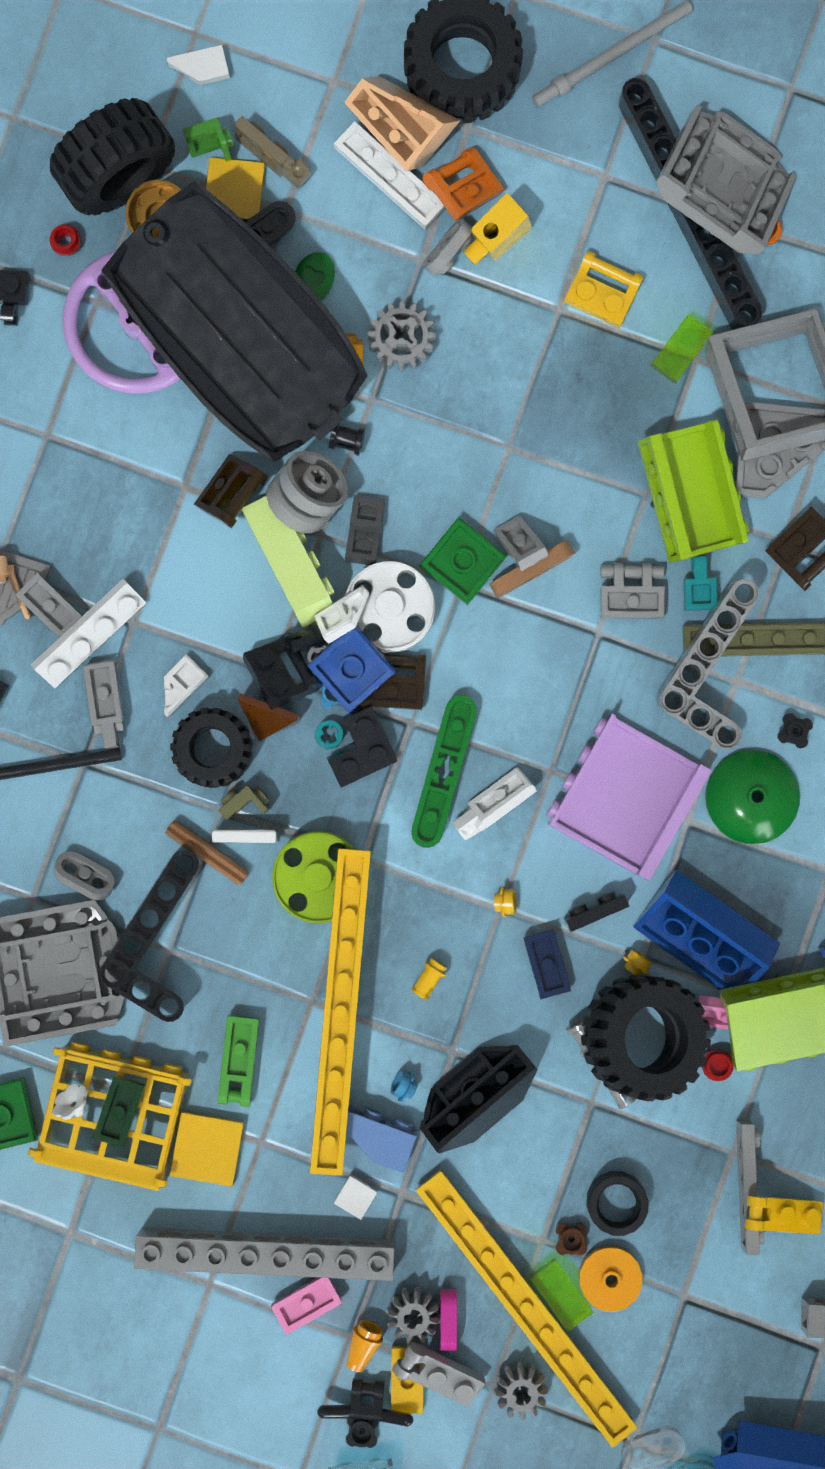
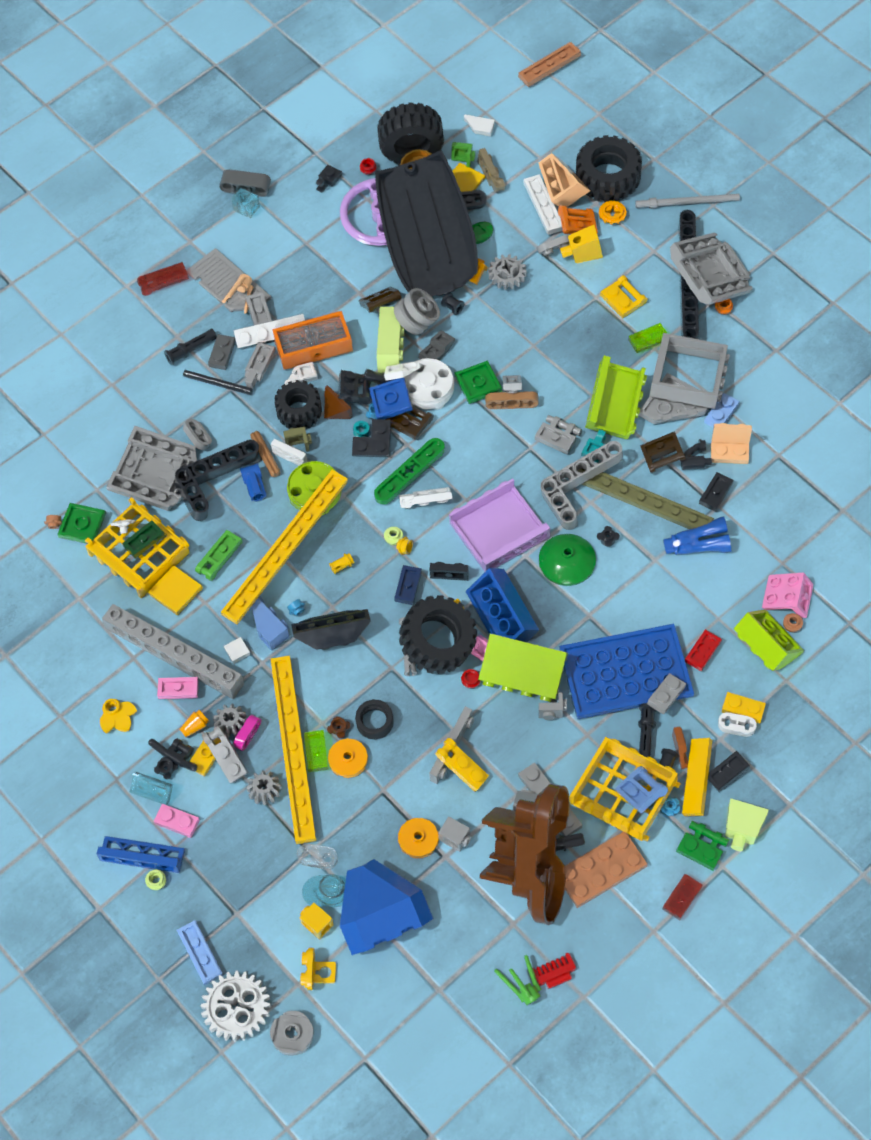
camera: 35 degrees right, 25 degrees down
none -> yellow plate [100,699,137,733]
none -> dark grey plate [208,334,236,370]
none -> blue piece [240,463,266,502]
none -> brick [272,311,353,370]
none -> yellowish green plate [384,527,403,545]
none -> light orange plate [398,818,439,859]
none -> light orange gear [599,201,627,225]

